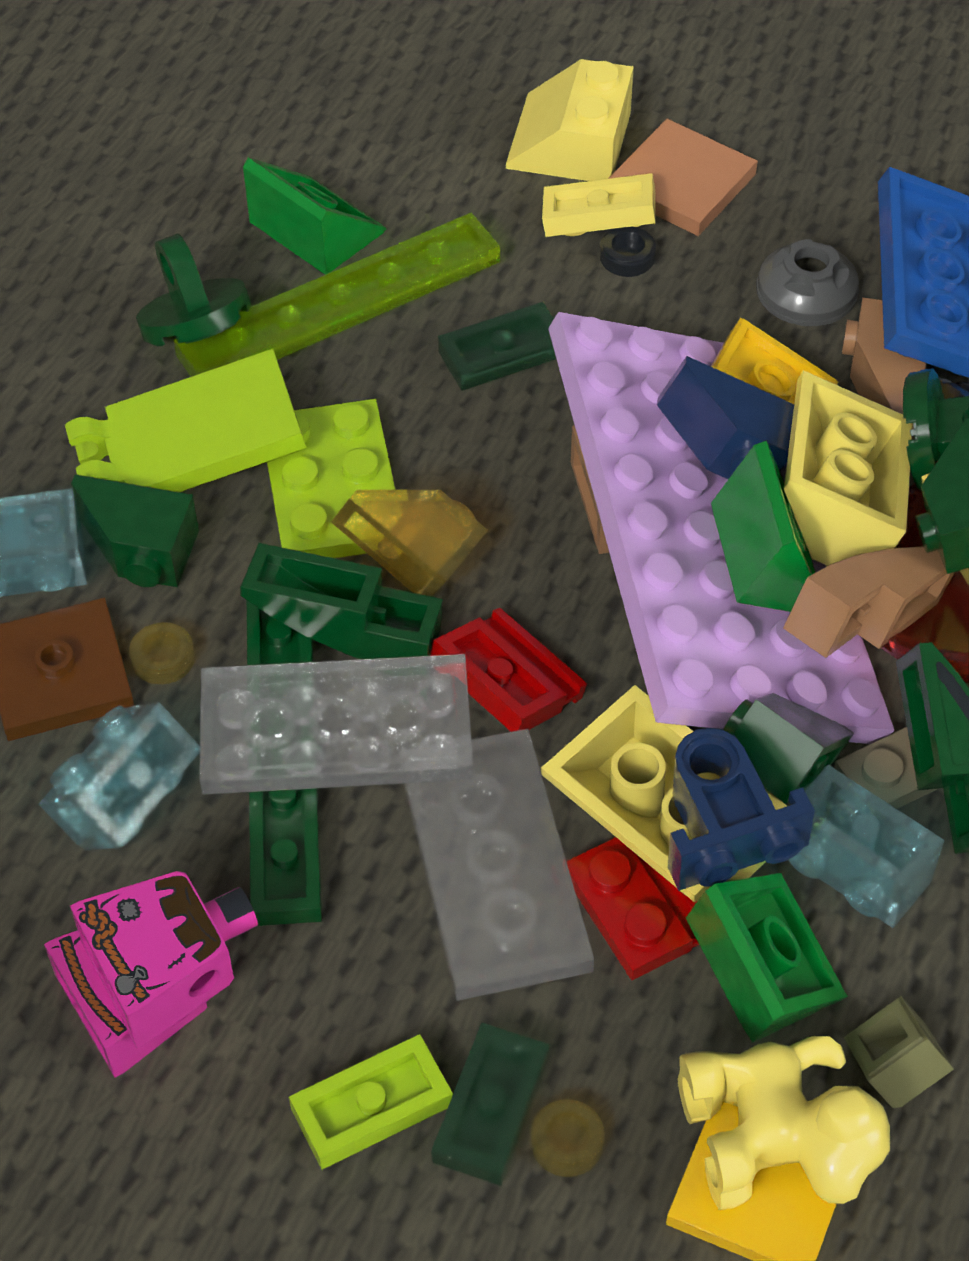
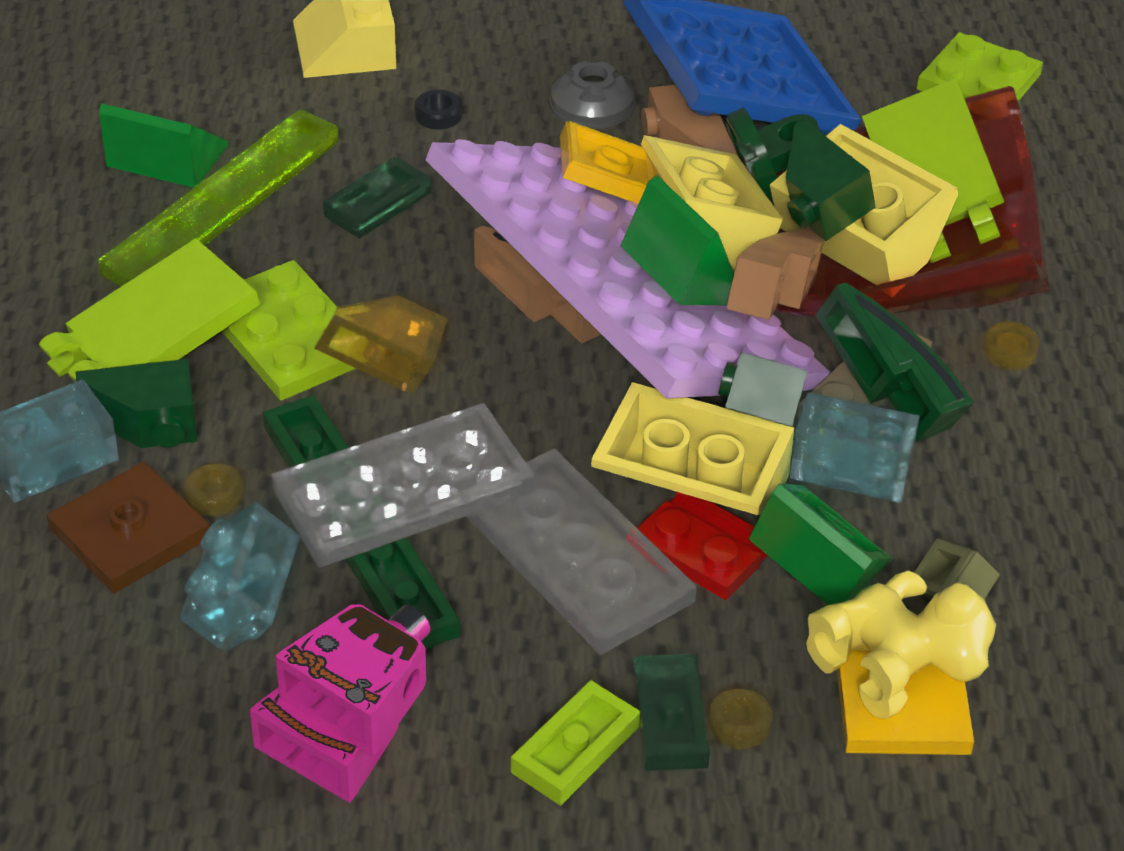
camera: 25 degrees left, 10 degrees down
dark green tile [136,233,252,347] -> none
dark green slope [240,543,443,679] -> none
red plate [429,607,587,737] -> none
light yellow plate [542,173,655,237] -> none
nougat tile [608,119,758,236] -> none
dark blue slope [657,356,794,479] -> none
dark blue pin [668,728,815,891] -> none

